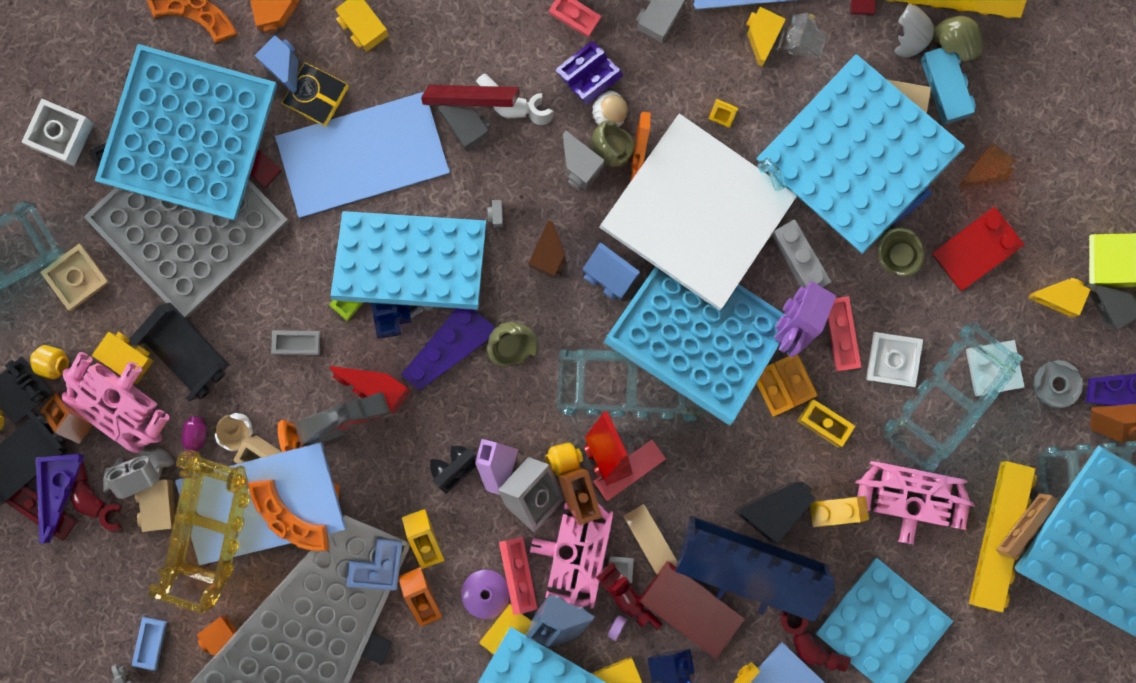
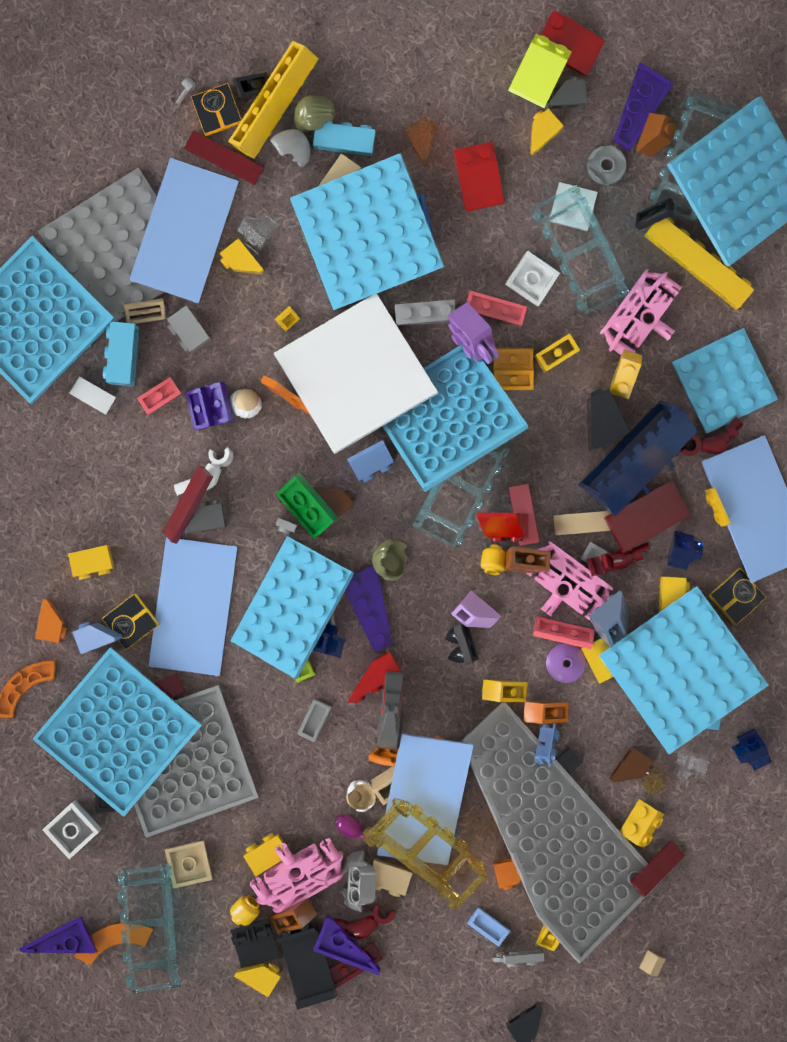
camera: 65 degrees left, 5 degrees up
black panel [129,302,230,401] -> none
orange tile [248,480,330,551] -> none
medium blue tile [347,538,403,591] -> none
light grey slope [498,457,564,532] -> none
light grey slope [563,131,604,192] -> none
olive piece [590,120,635,168] -> none
lavender tile [608,615,627,641] -> none
clear light blue arm [758,158,786,191] -> none
olive piece [877,227,925,277] -> none
medium nougat plate [996,494,1059,559] -> none
none -> green plate [276,472,338,539]
none -> medium blue hinge [535,723,560,767]
none -> black tile [635,198,674,231]

